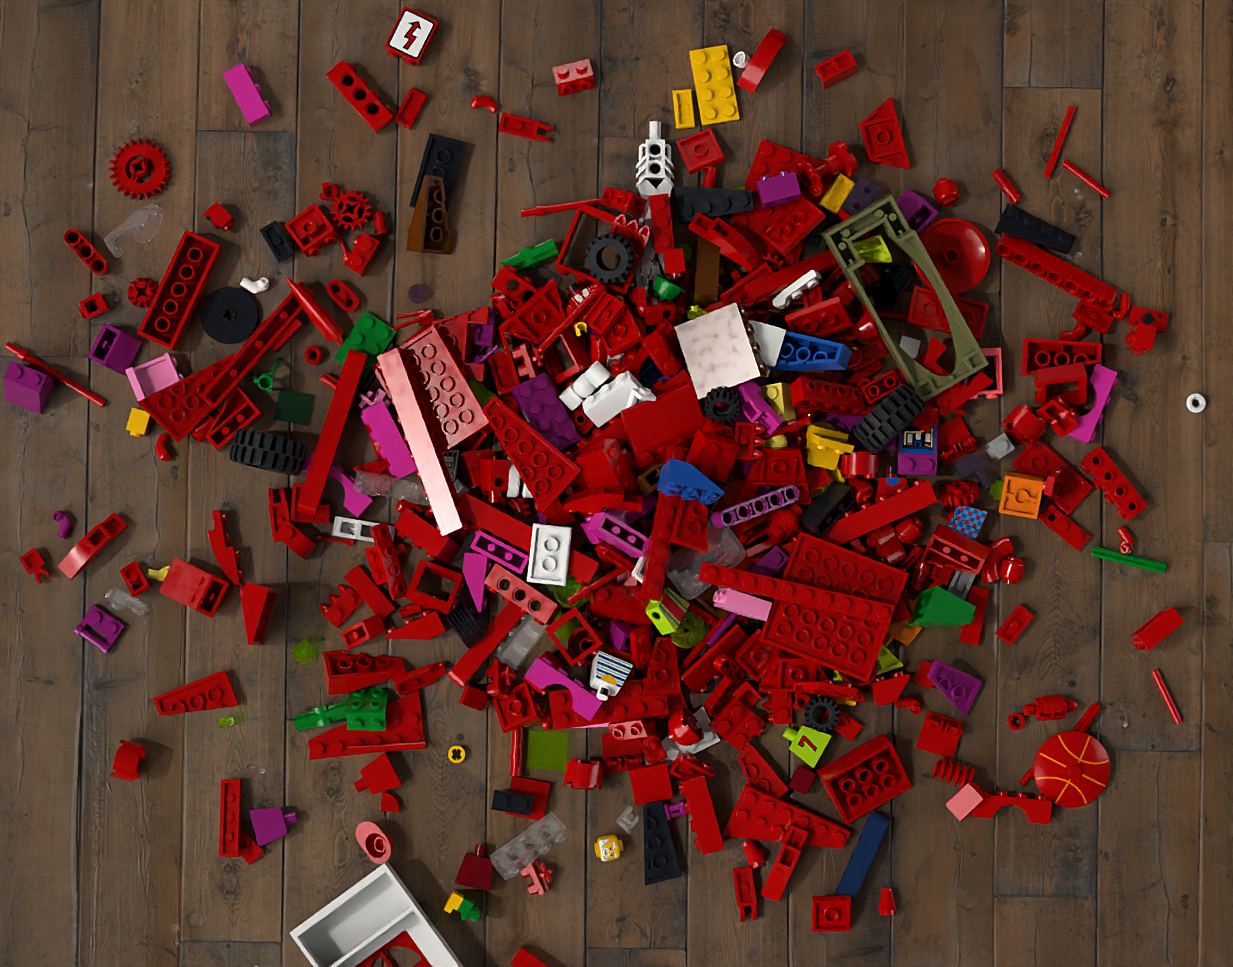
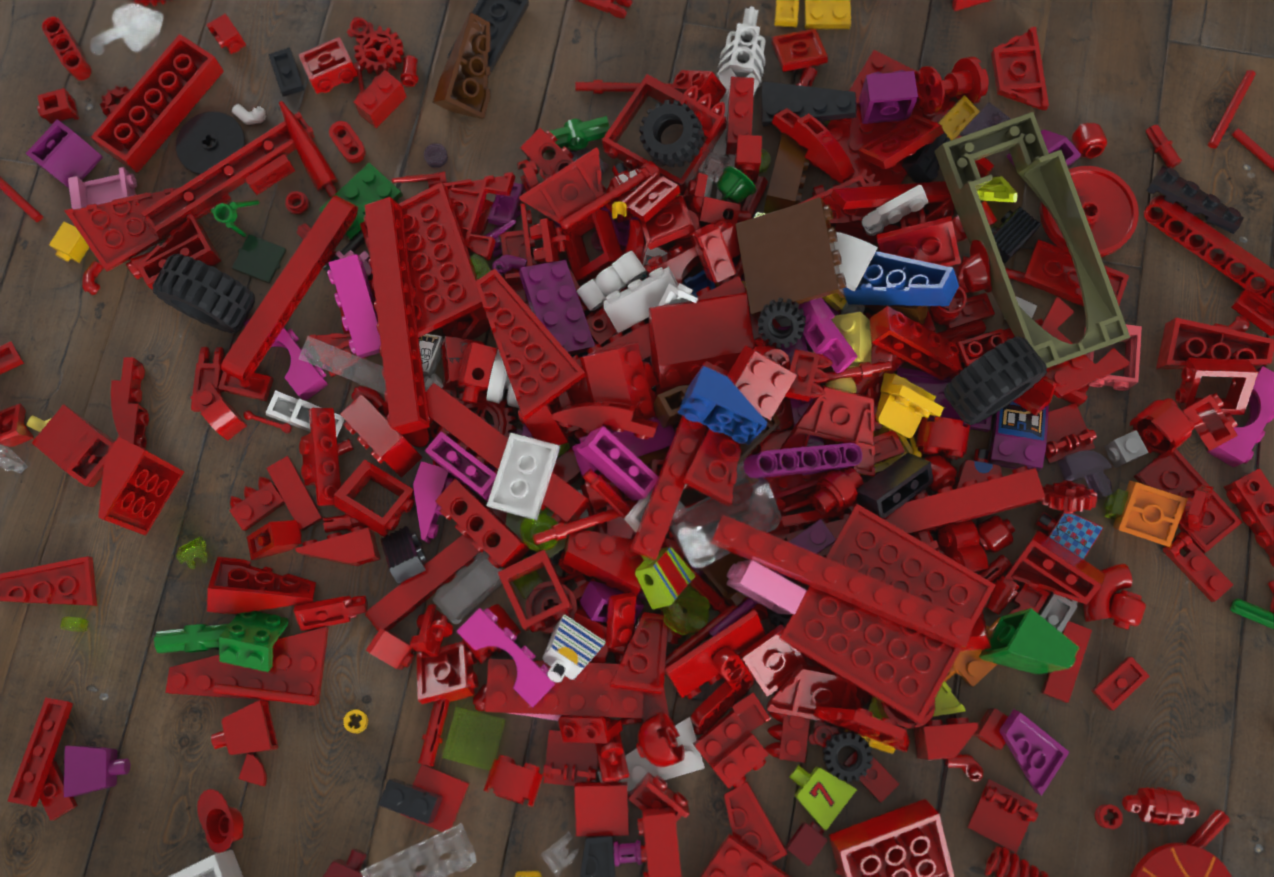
camera: 15 degrees right, 10 degrees down
none -> magenta arm [492,255,527,275]

